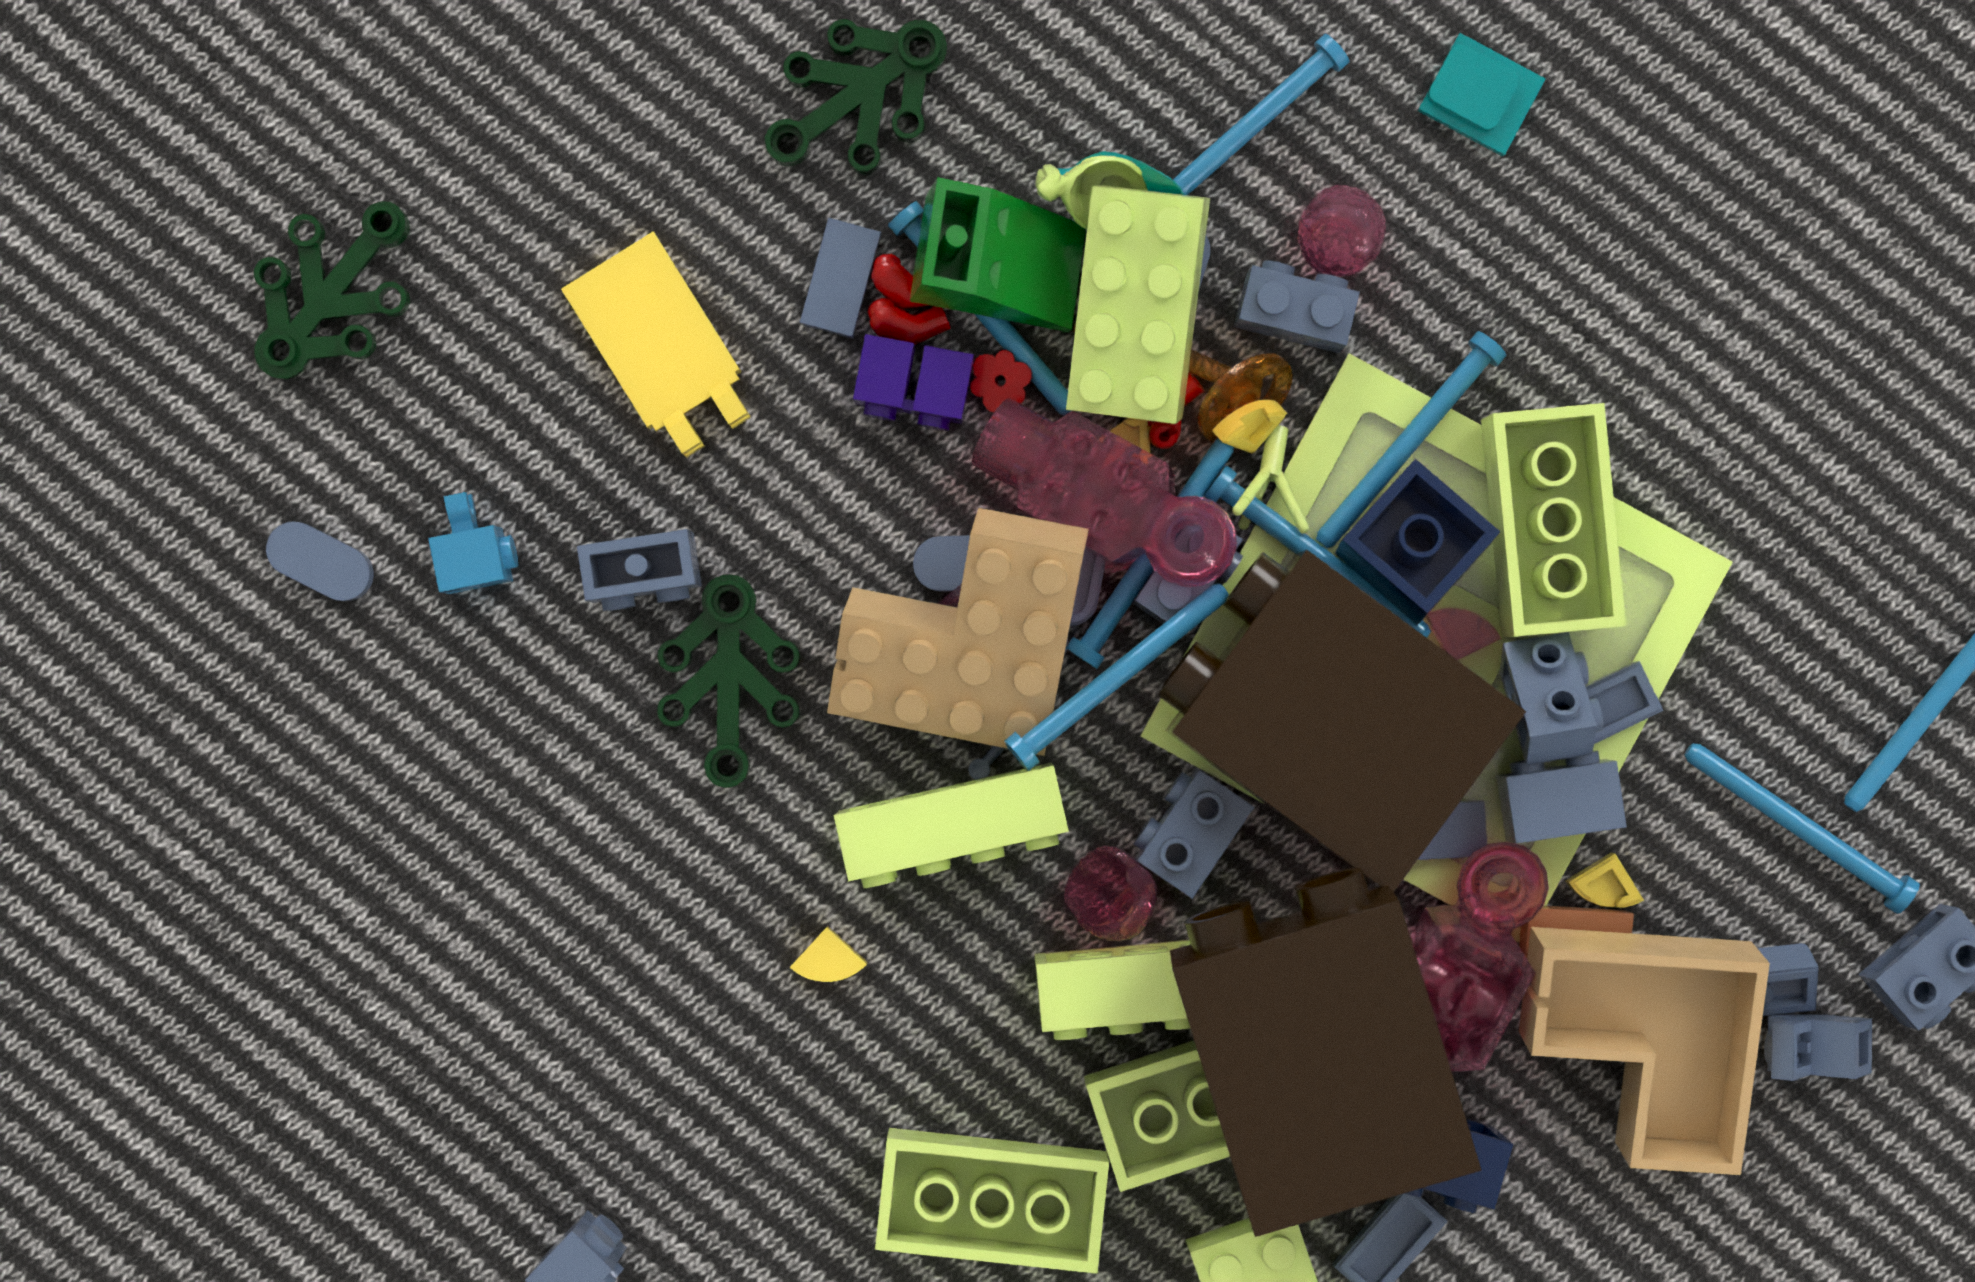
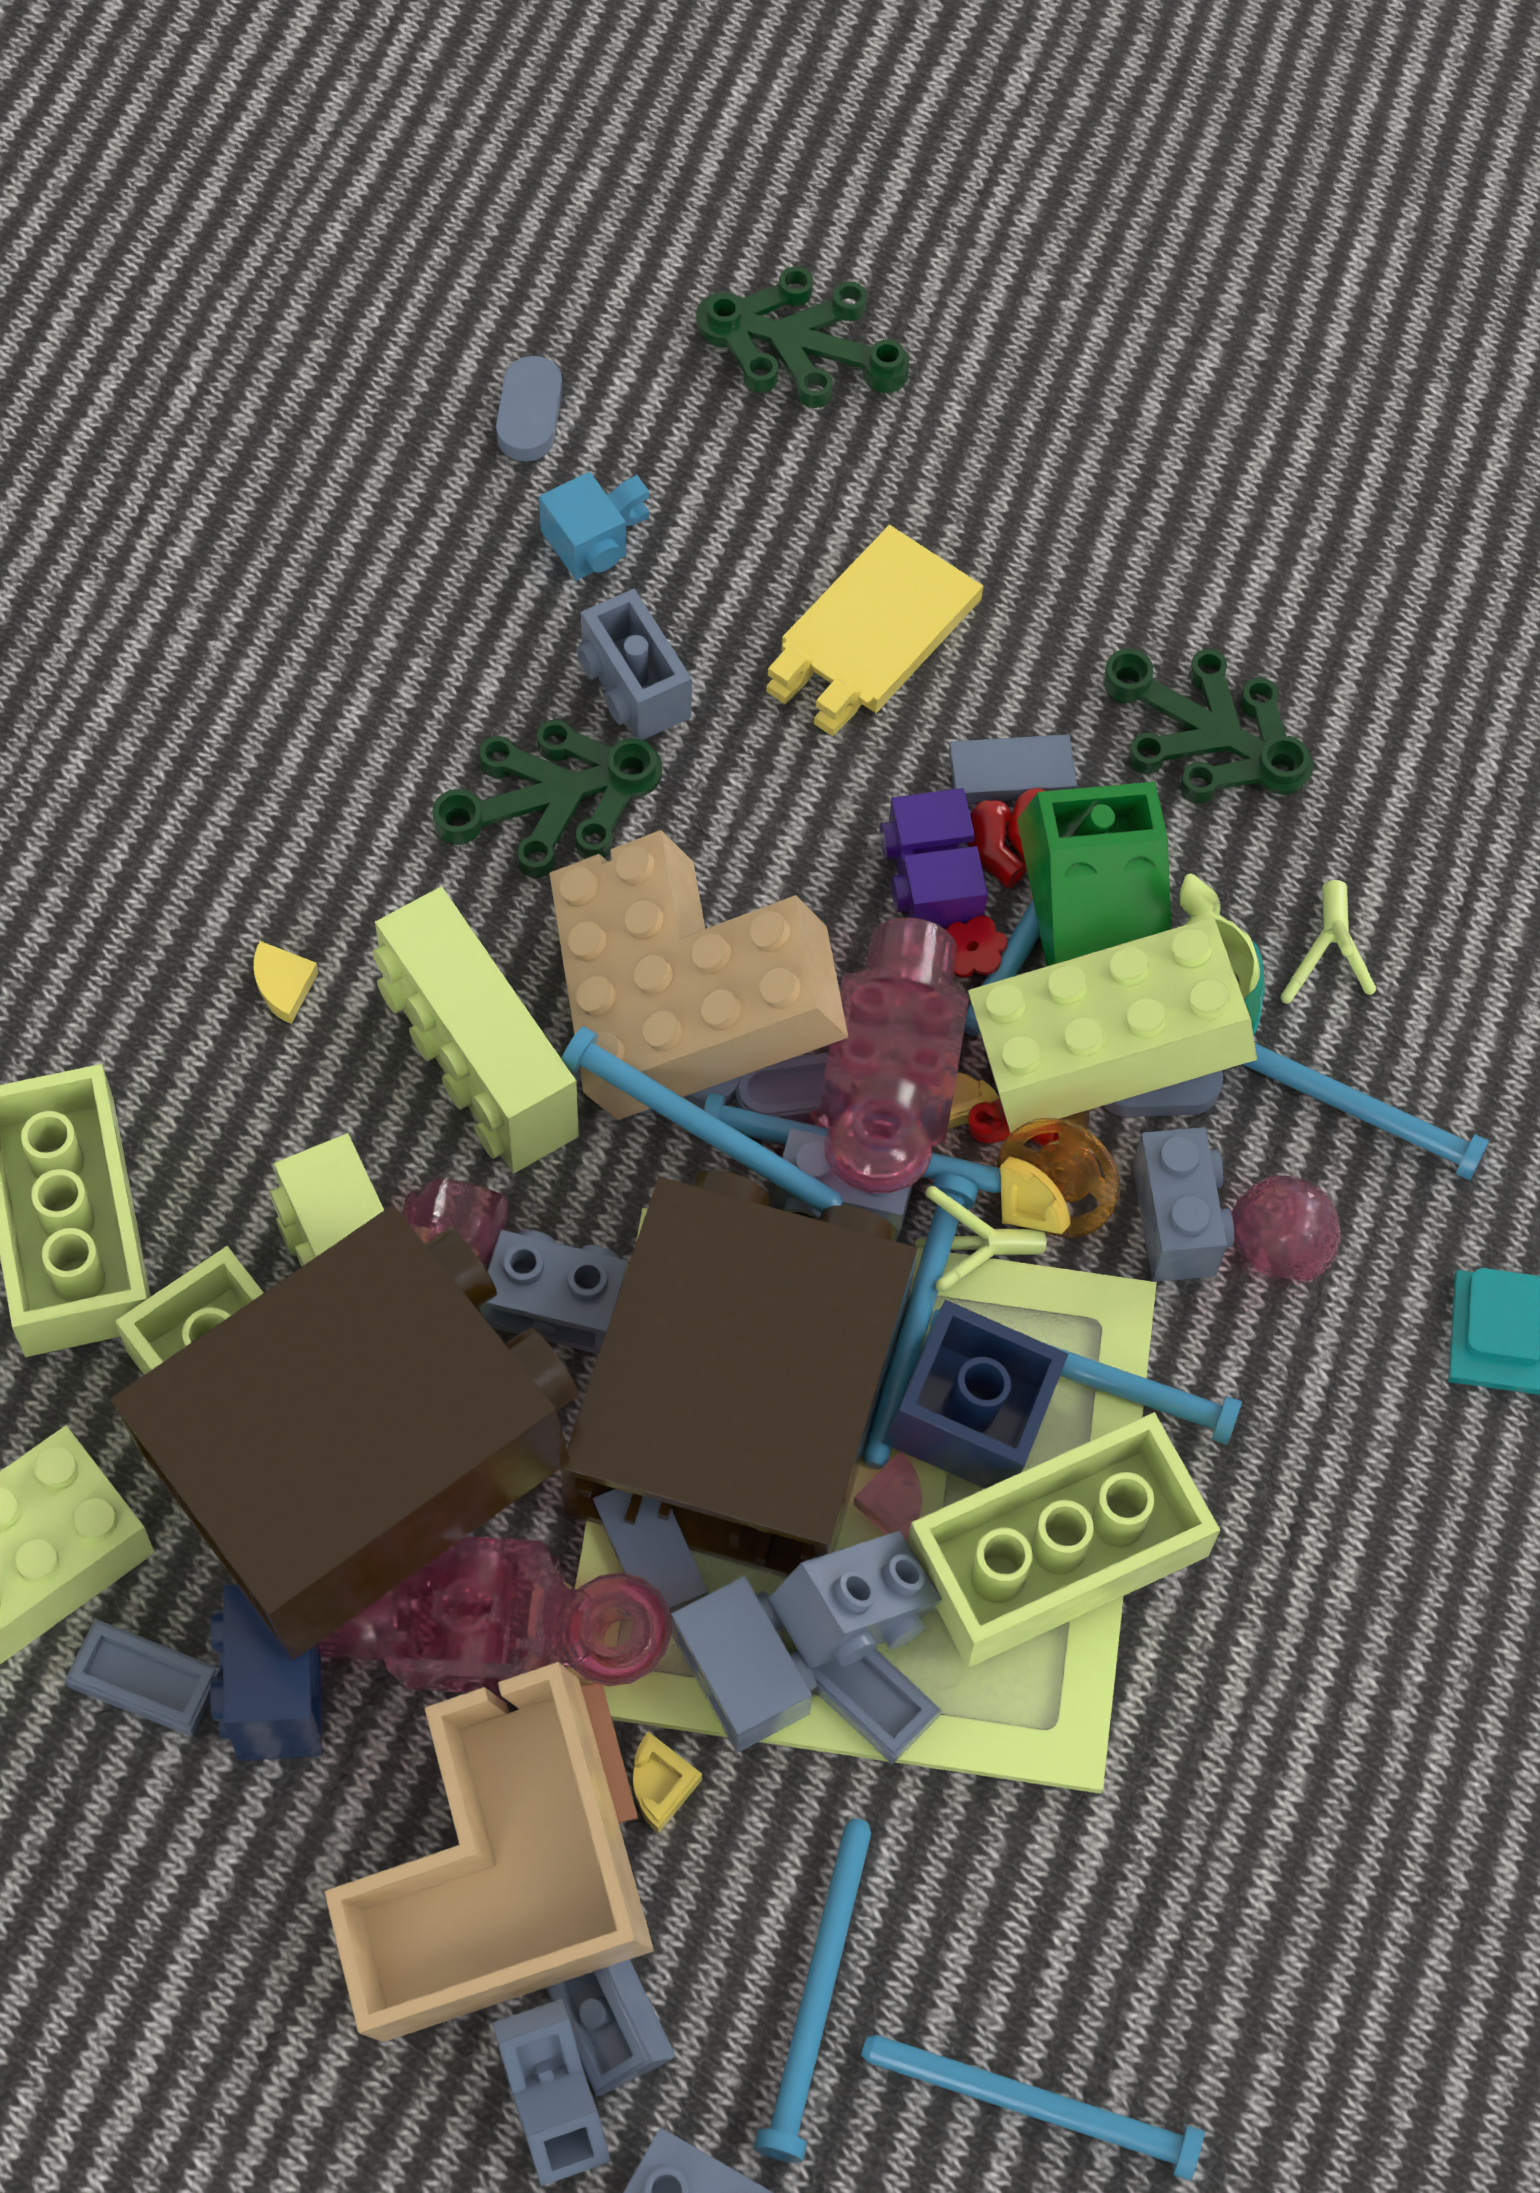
camera: 65 degrees right, 25 degrees down
none -> yellowish green plant [1280,880,1376,1004]

